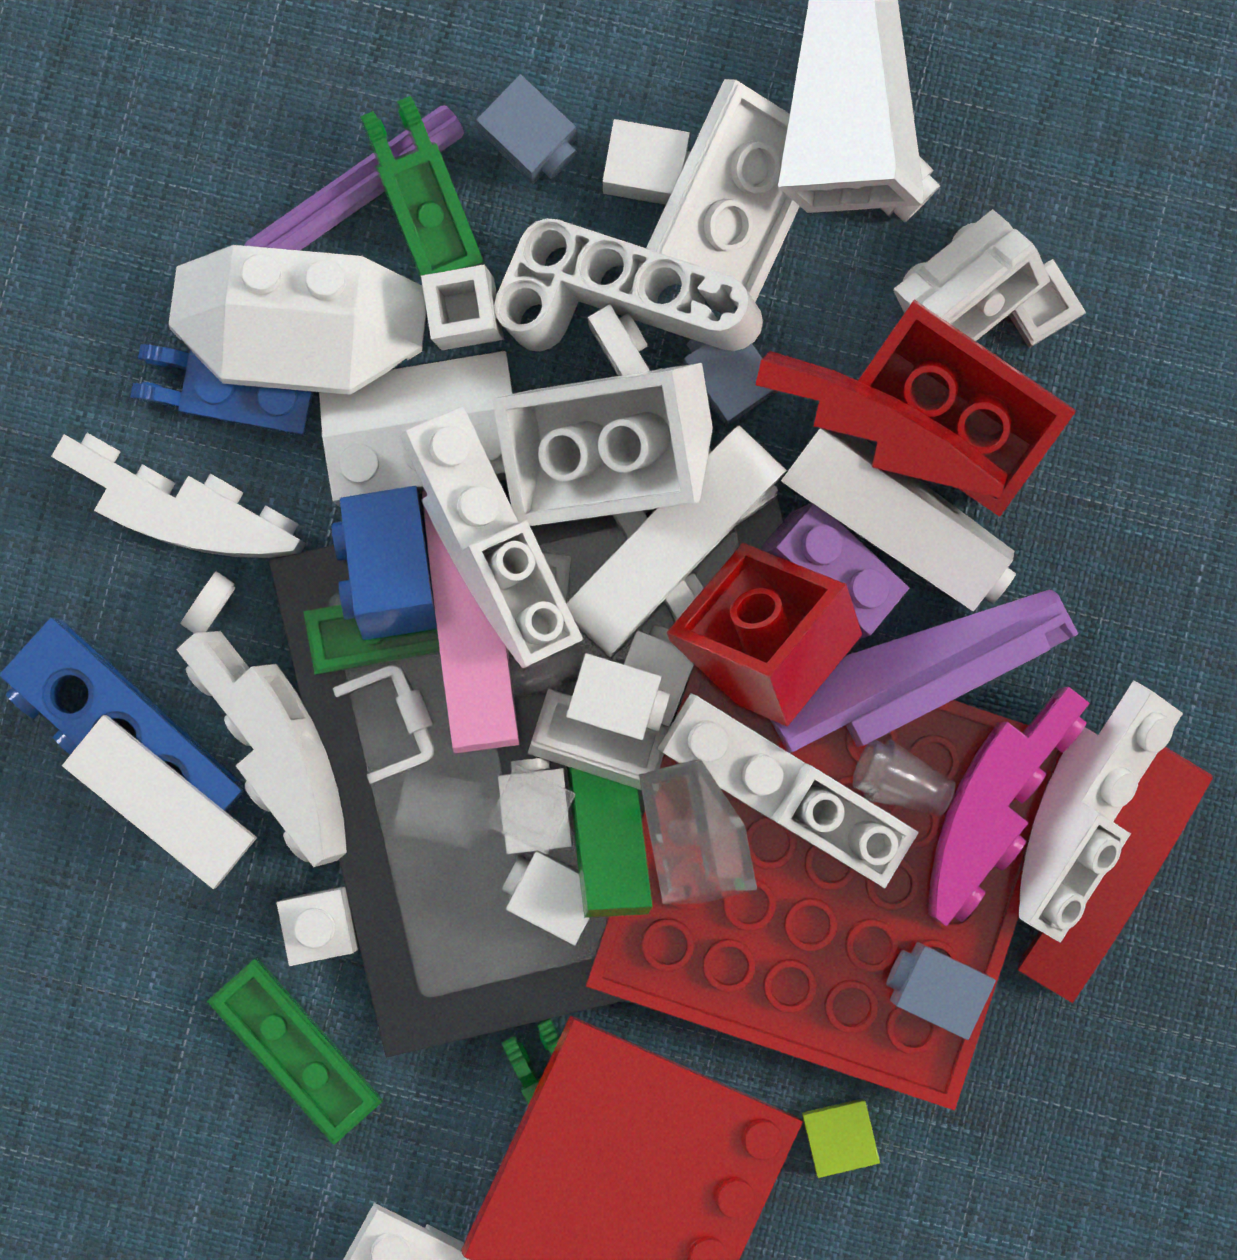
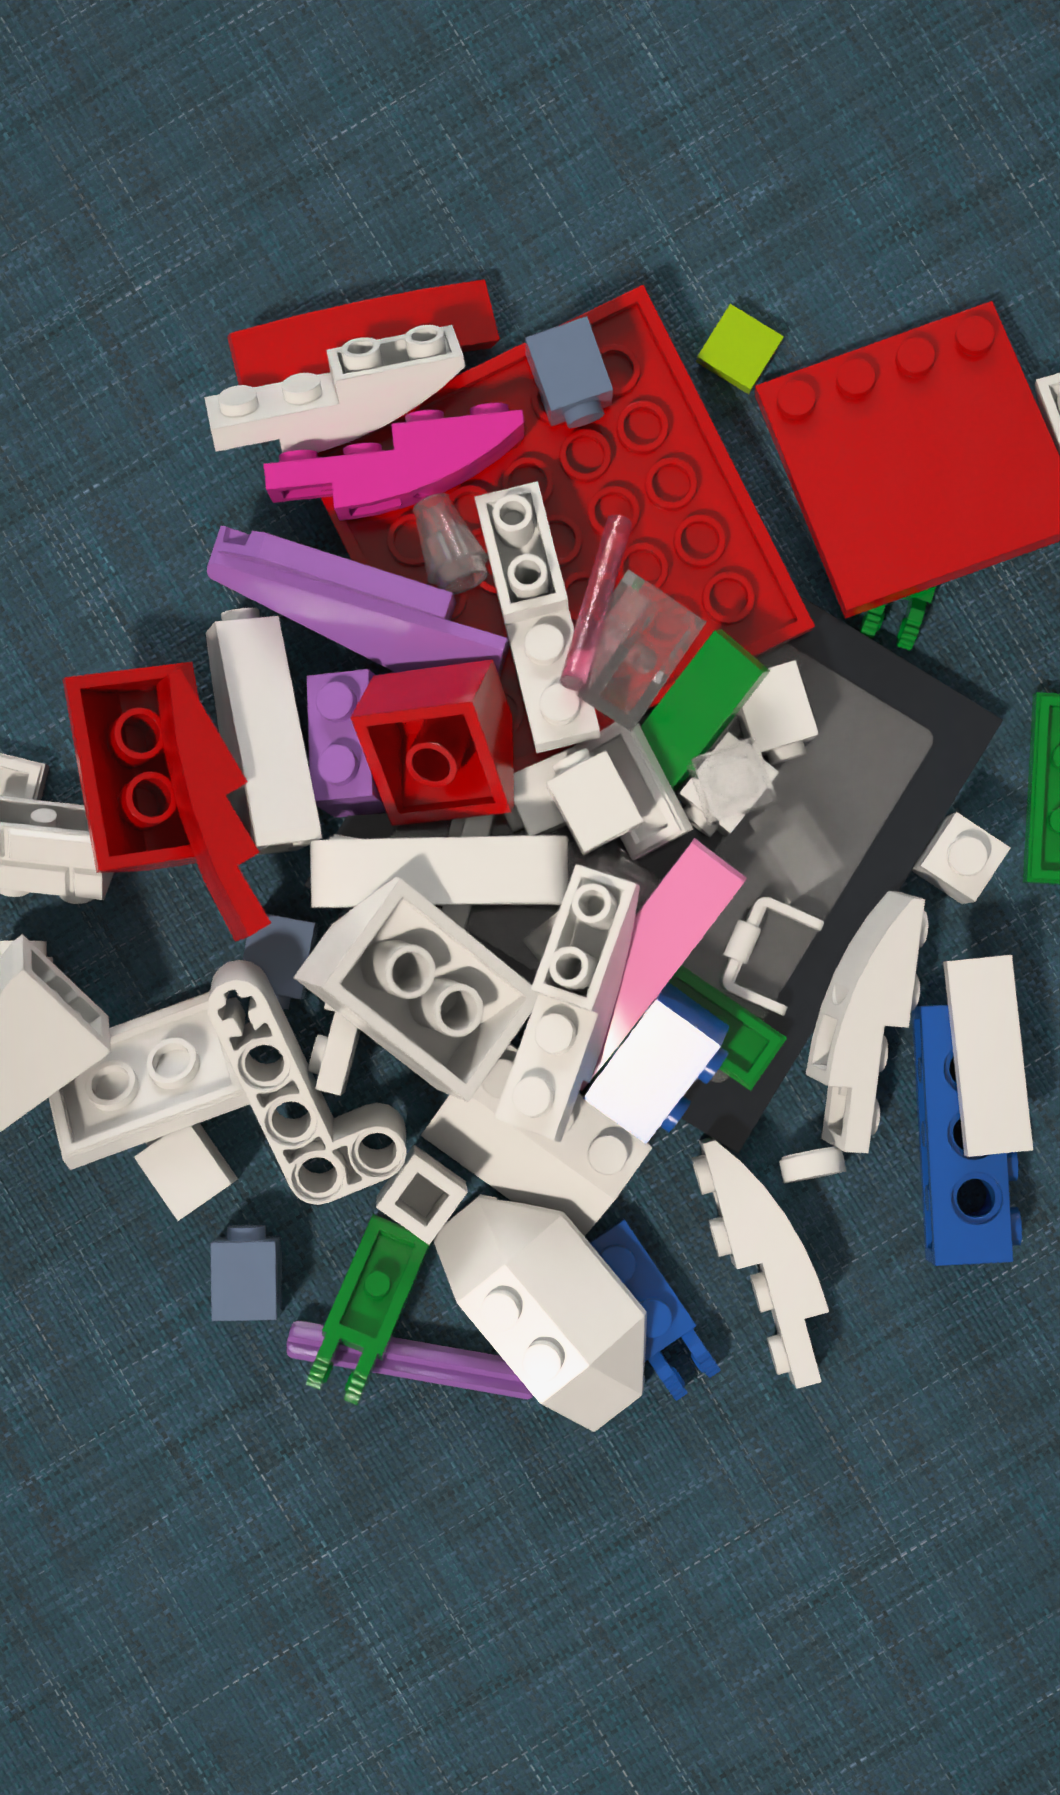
camera: 135 degrees left, 0 degrees up
none -> clear pink bar [560,515,632,691]

